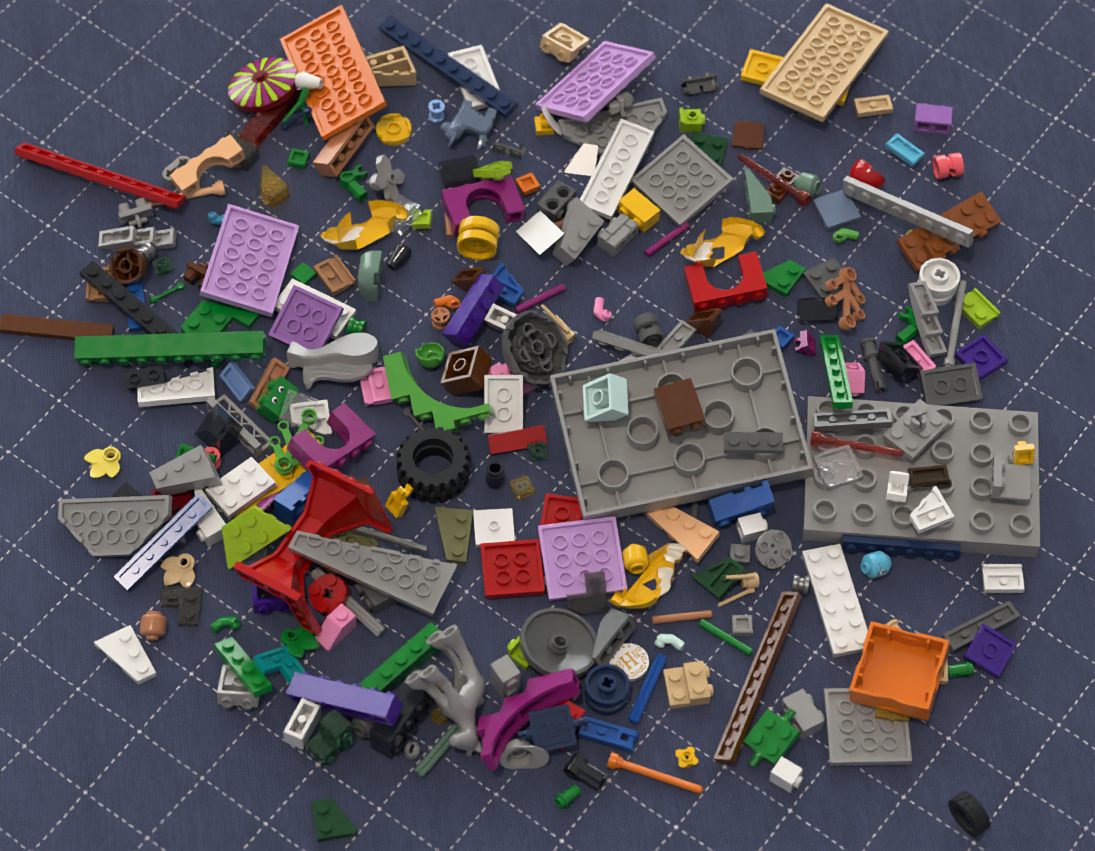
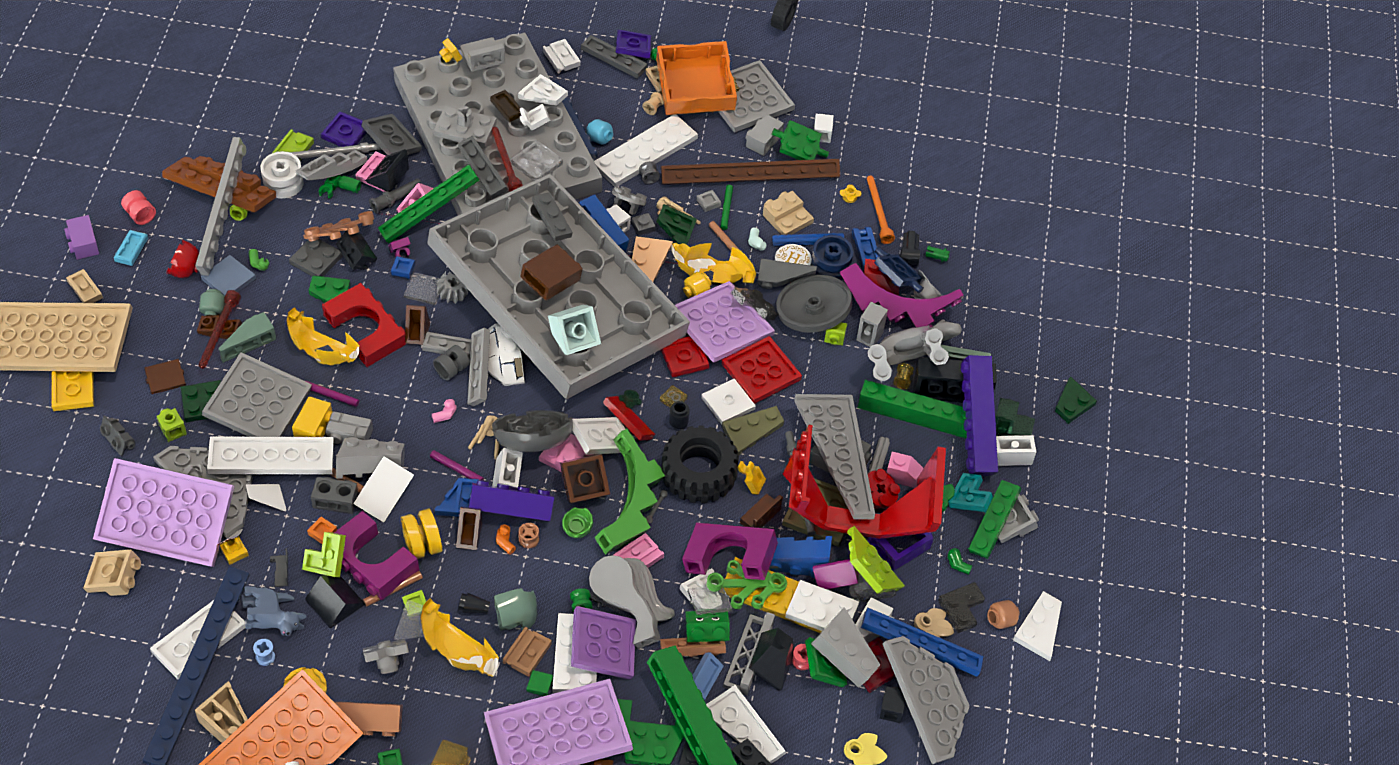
camera: 120 degrees left, 5 degrees down
green bar [340,164,368,202] -> none

